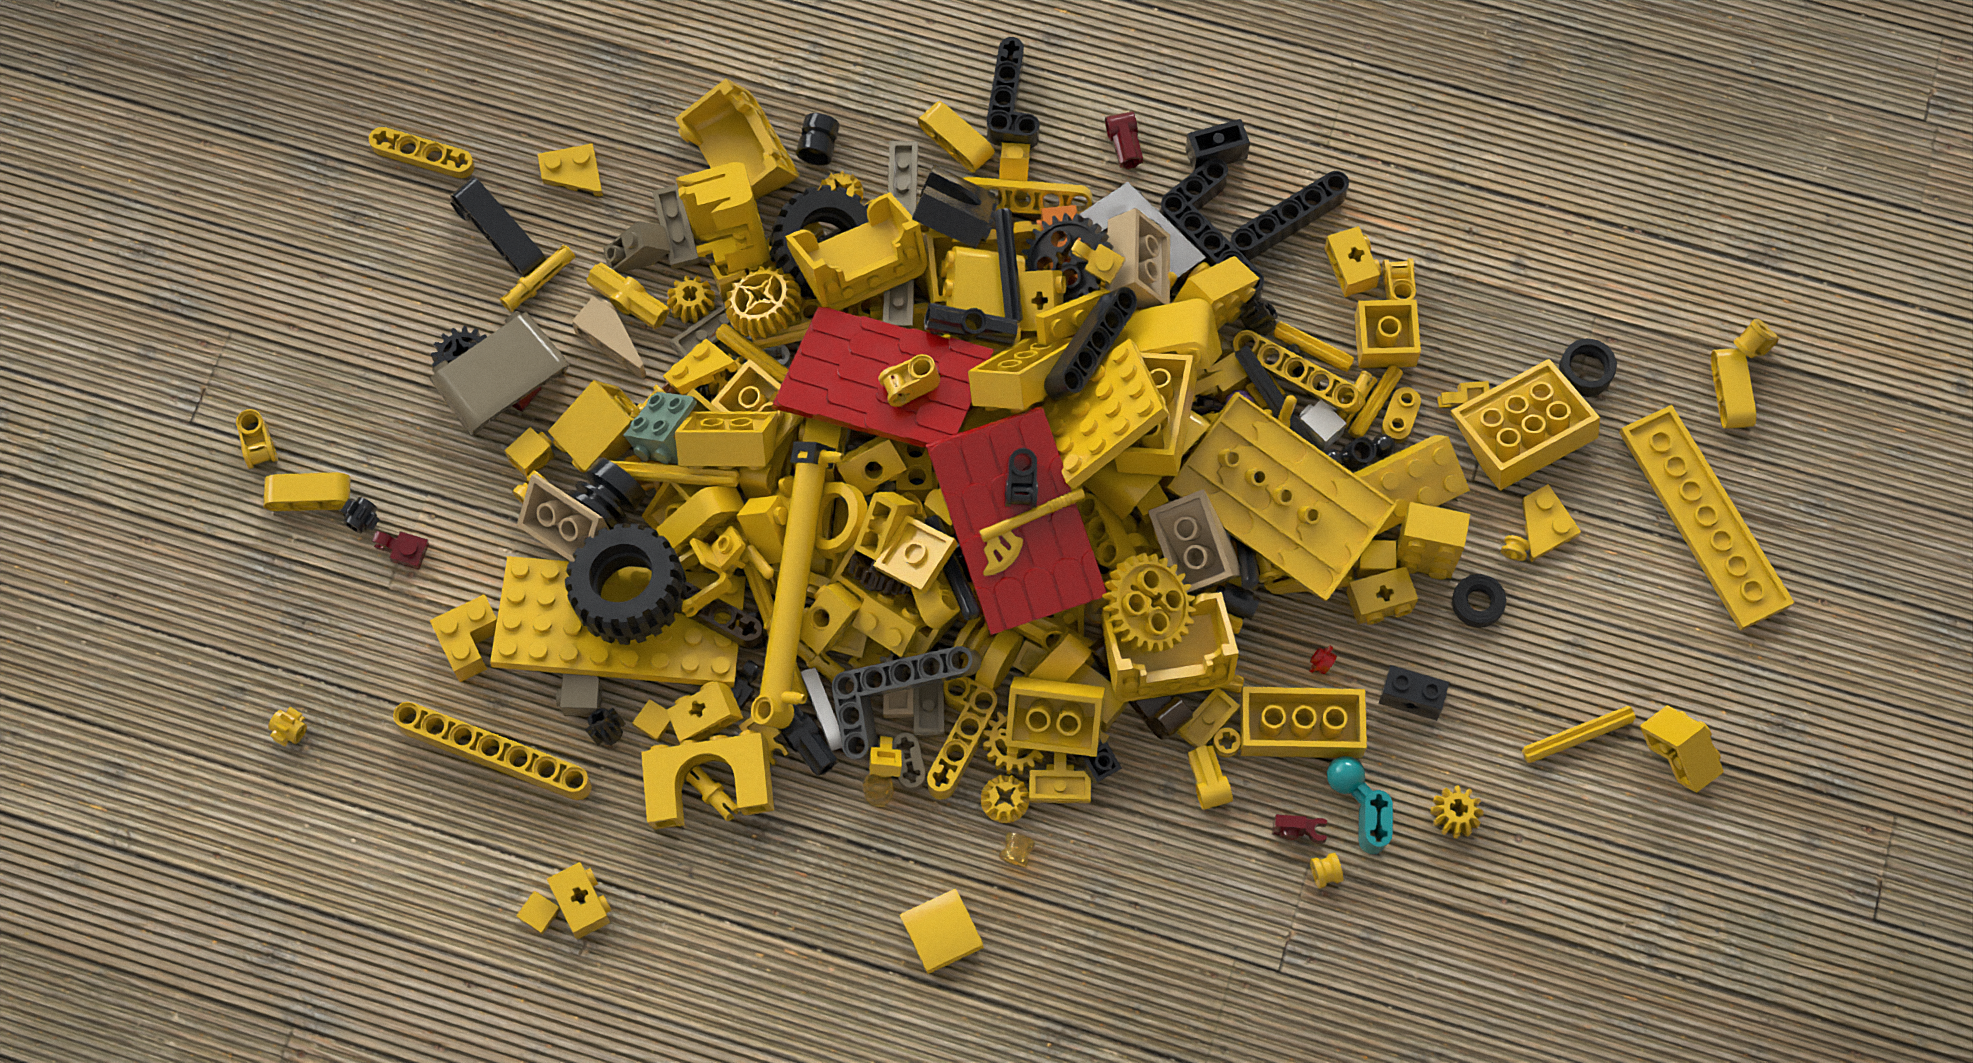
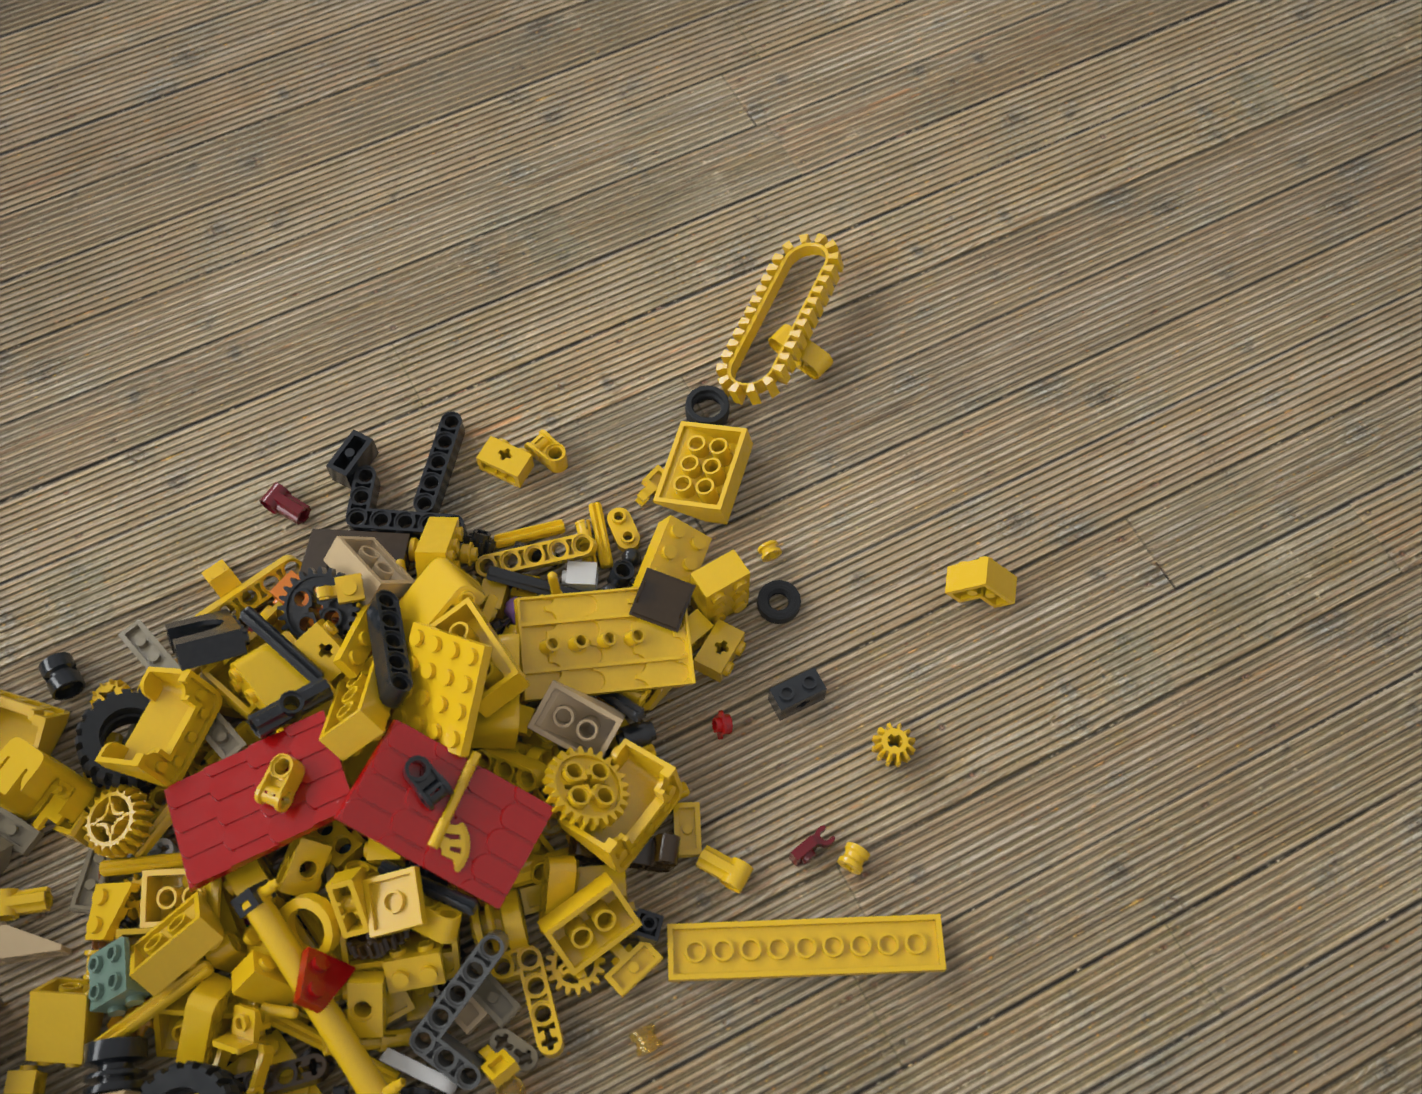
camera: 45 degrees left, 5 degrees down
yellow gear [667,275,716,324] -> none
yellow beam [917,101,995,173] -> none
yellow gear [981,775,1029,823] -> none
black beam [987,37,1040,149] -> none
yellow bush [1213,728,1241,758] -> none
yellow brick [1240,687,1367,758] -> none
teal beam [1327,756,1393,854] -> none
yellow brick [1354,300,1421,368] -> none
yellow wing [1522,484,1581,562] -> none
yellow axle [1522,706,1636,763] -> none
yellow plate [1619,405,1795,631] -> none
yellow piece [1733,318,1780,358] -> none
none -> red wing [293,946,355,1013]
none -> yellow plate [460,542,478,567]
none -> dark brown piece [629,567,696,633]
none -> yellow plate [667,914,946,982]
none -> yellow piece [716,233,844,405]

